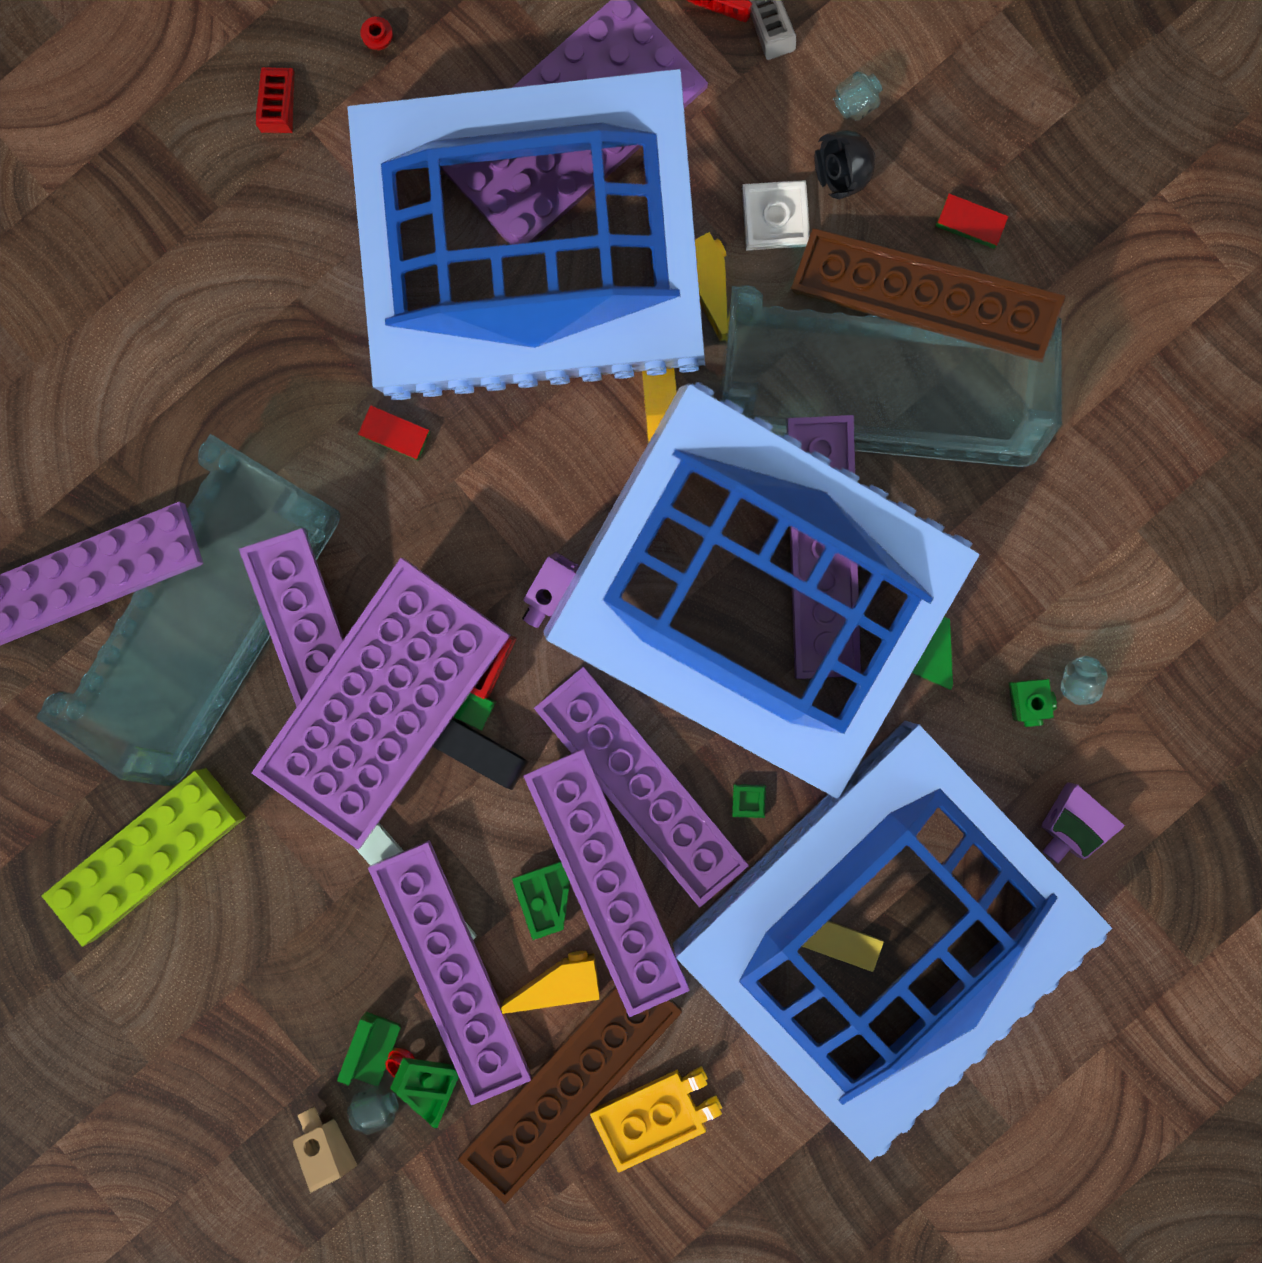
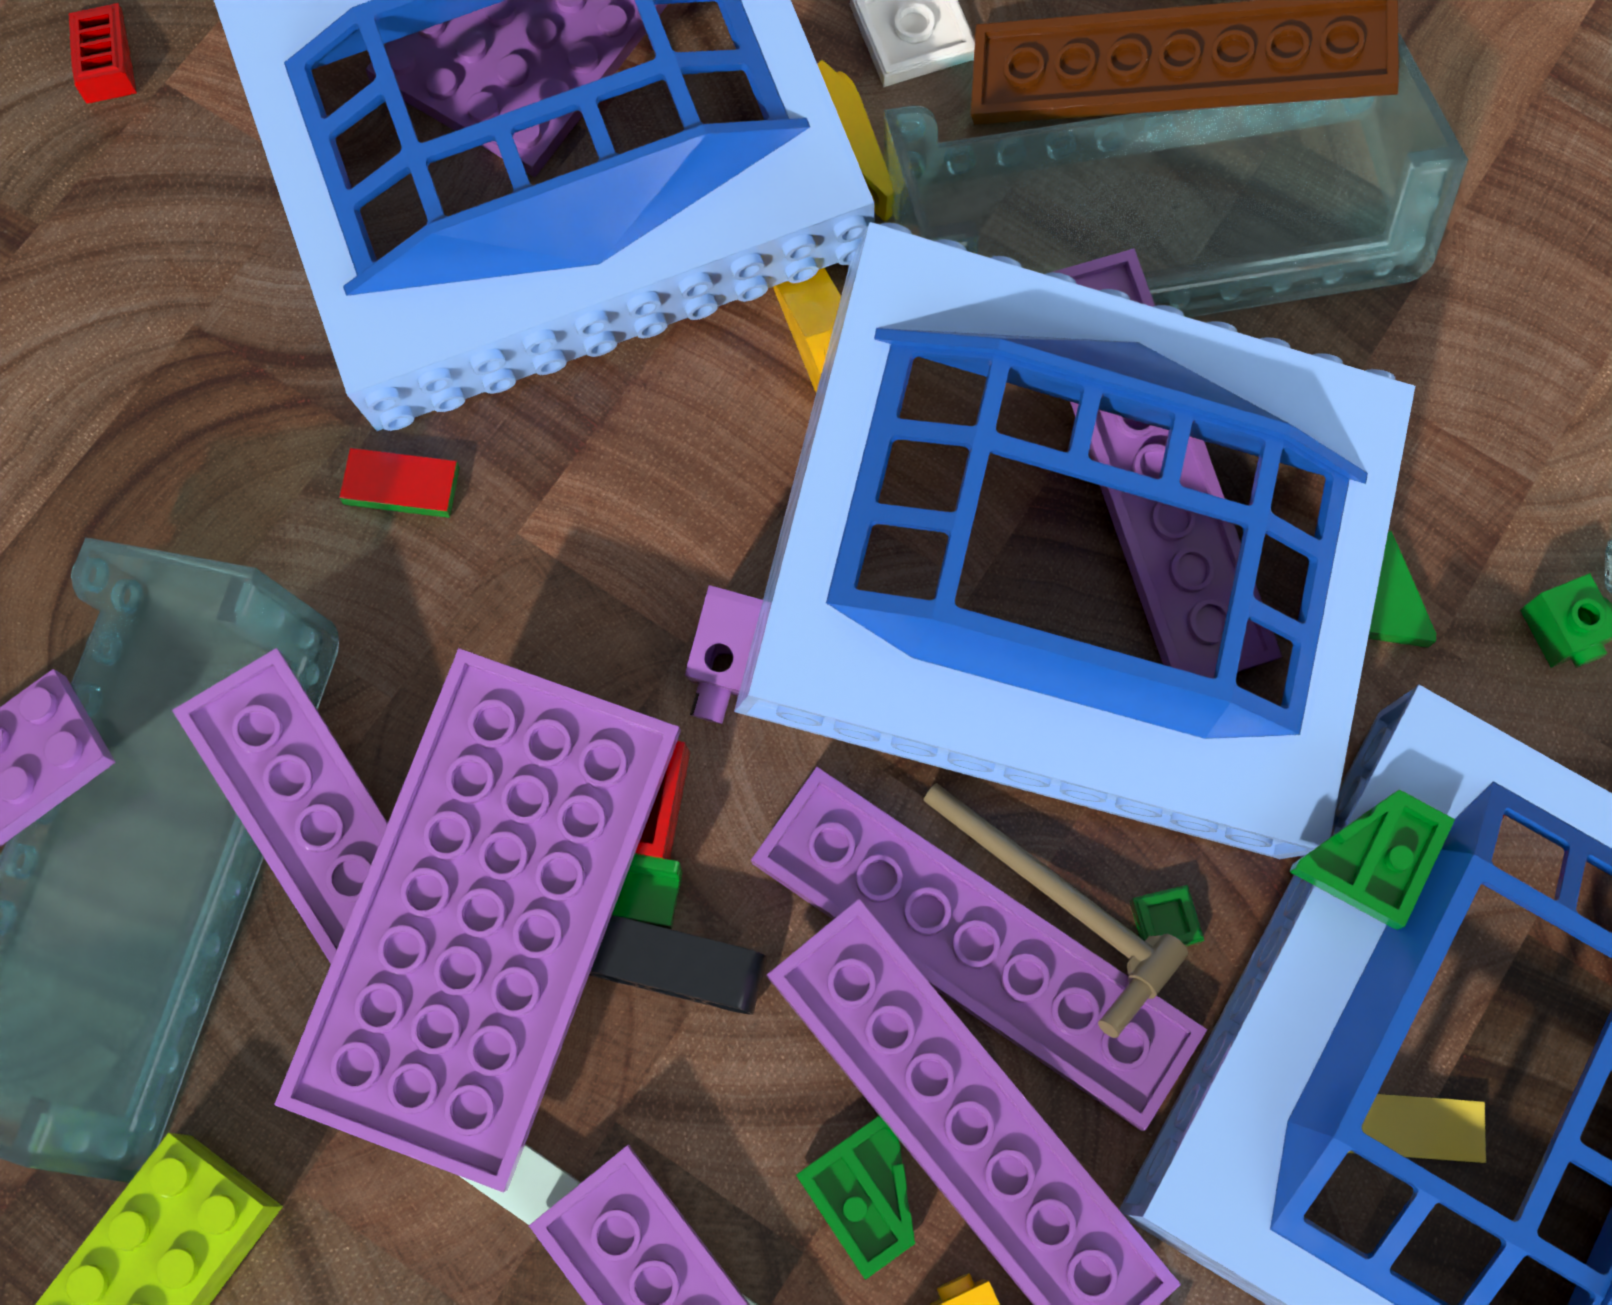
camera: 20 degrees left, 15 degrees down
none -> dark tan bar [923,783,1188,1038]
none -> green wing [1289,790,1455,930]

